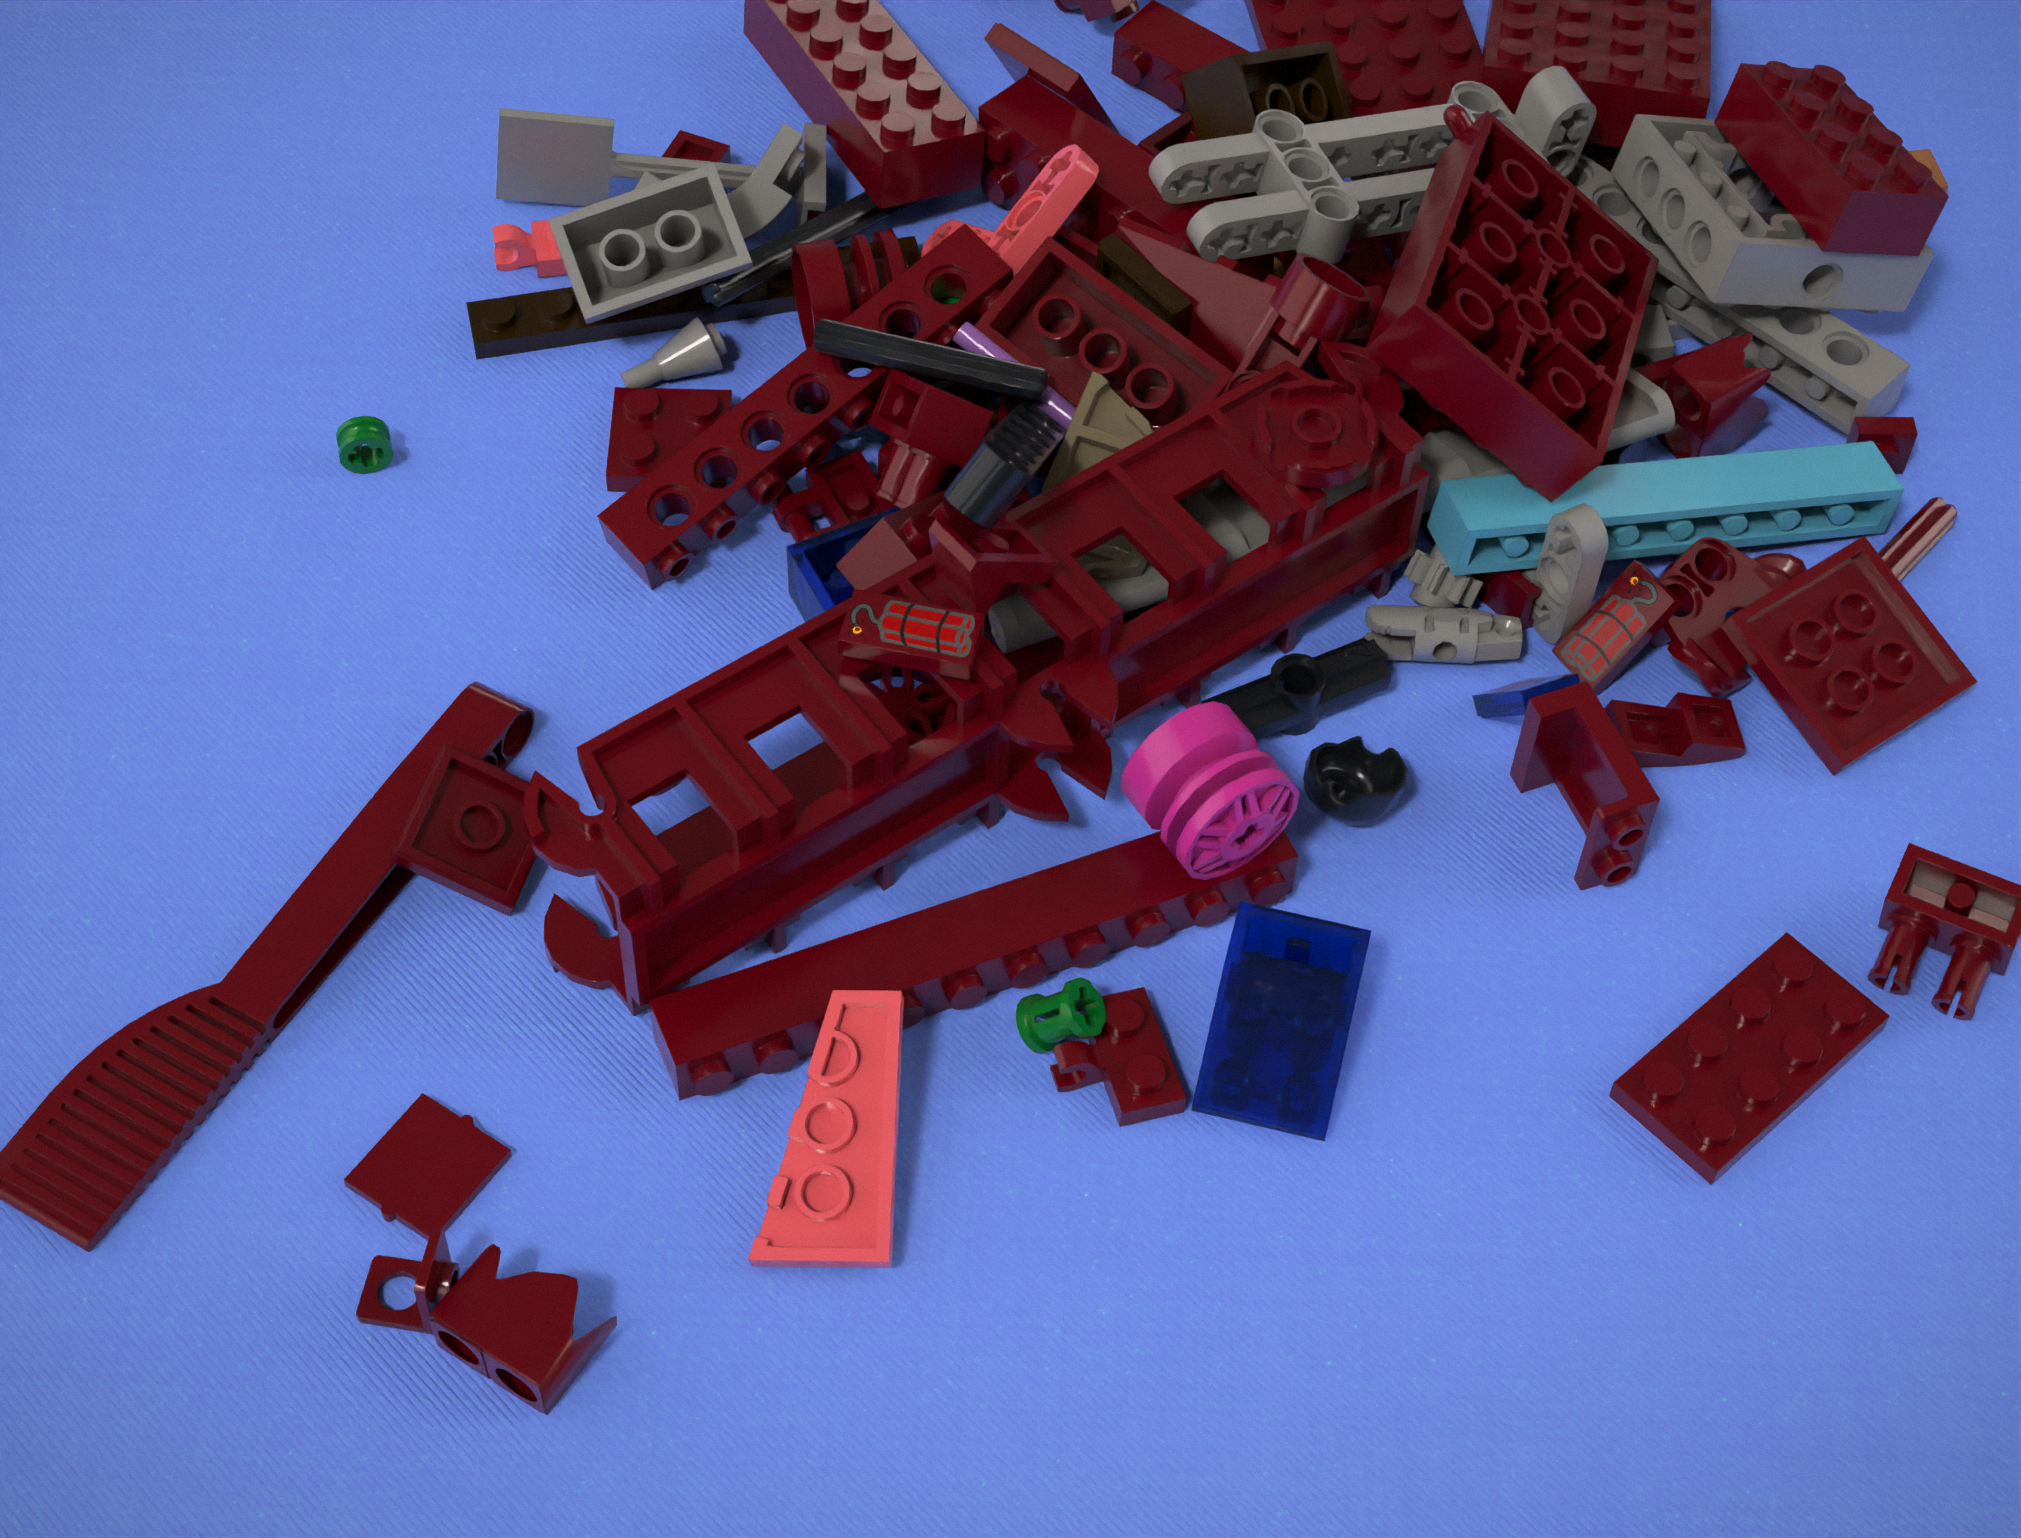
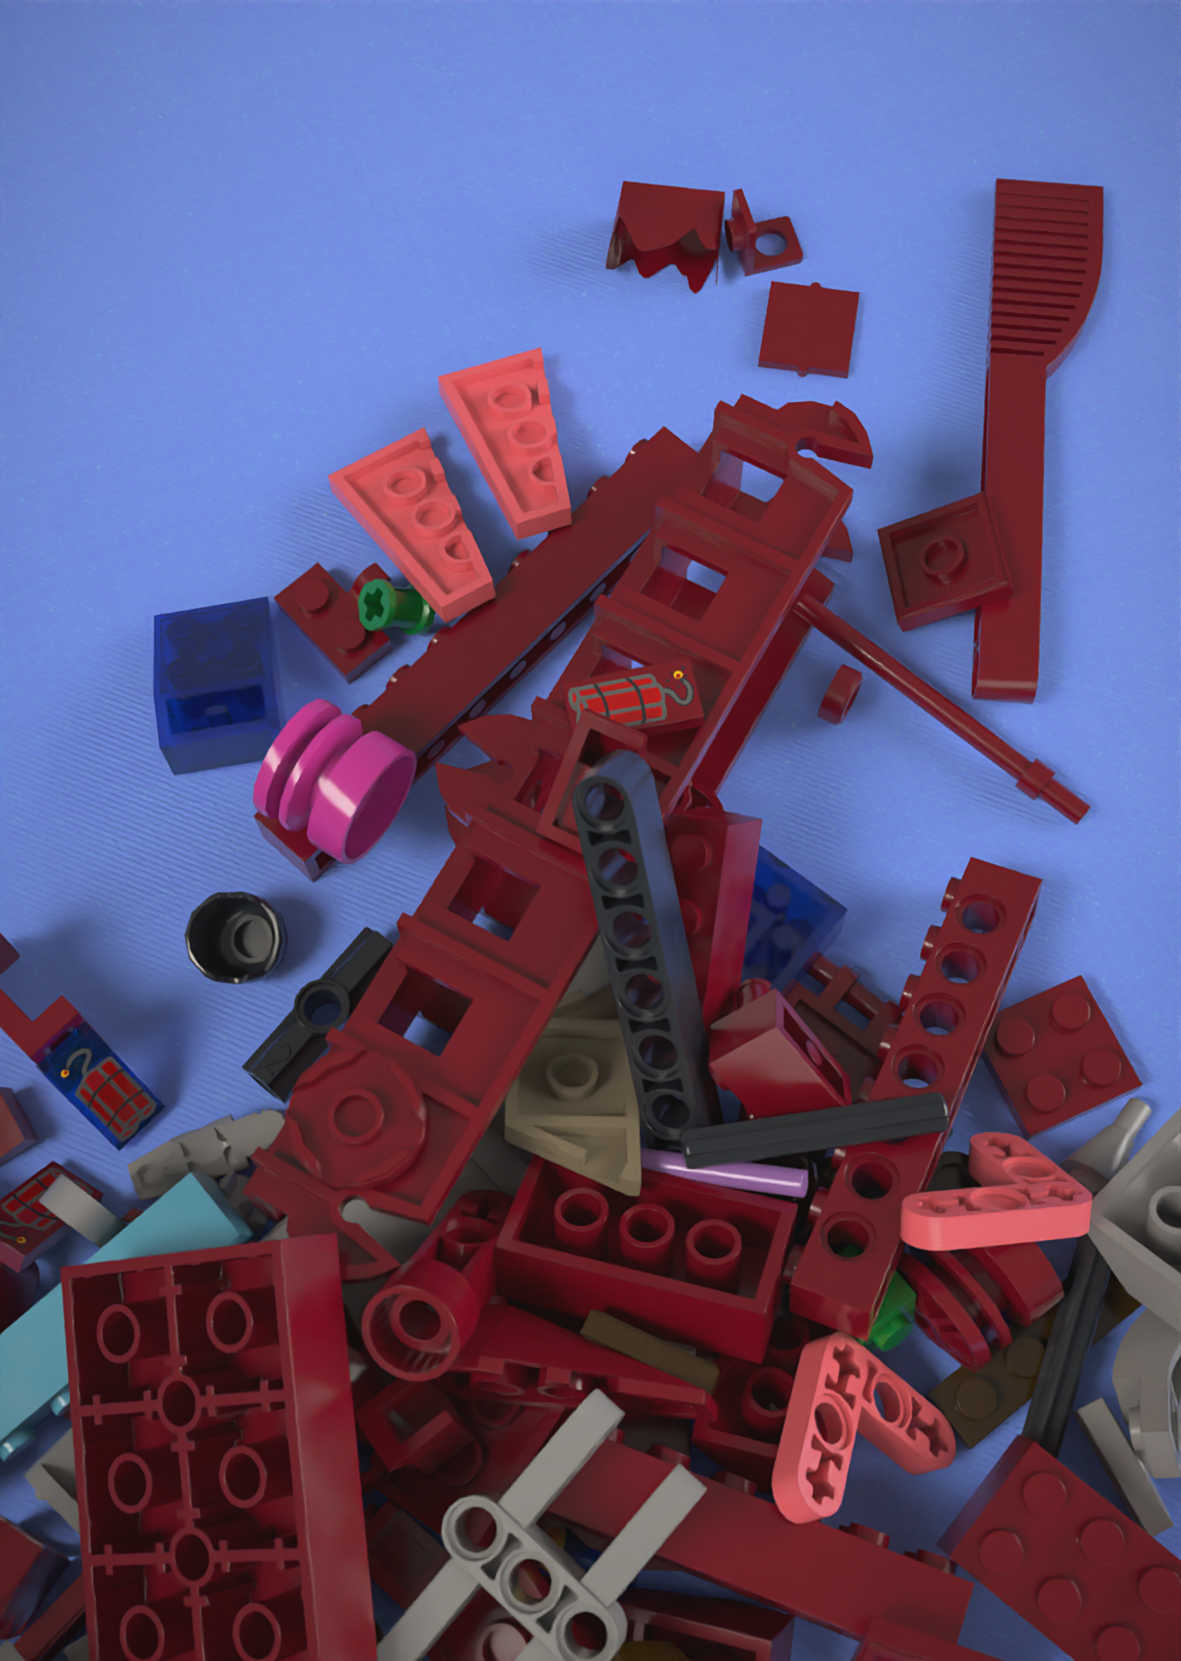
camera: 160 degrees right, 15 degrees up
none -> coral wing [328,427,496,623]
none -> dark red bar [793,593,1091,825]
none -> coral beam [900,1132,1092,1251]

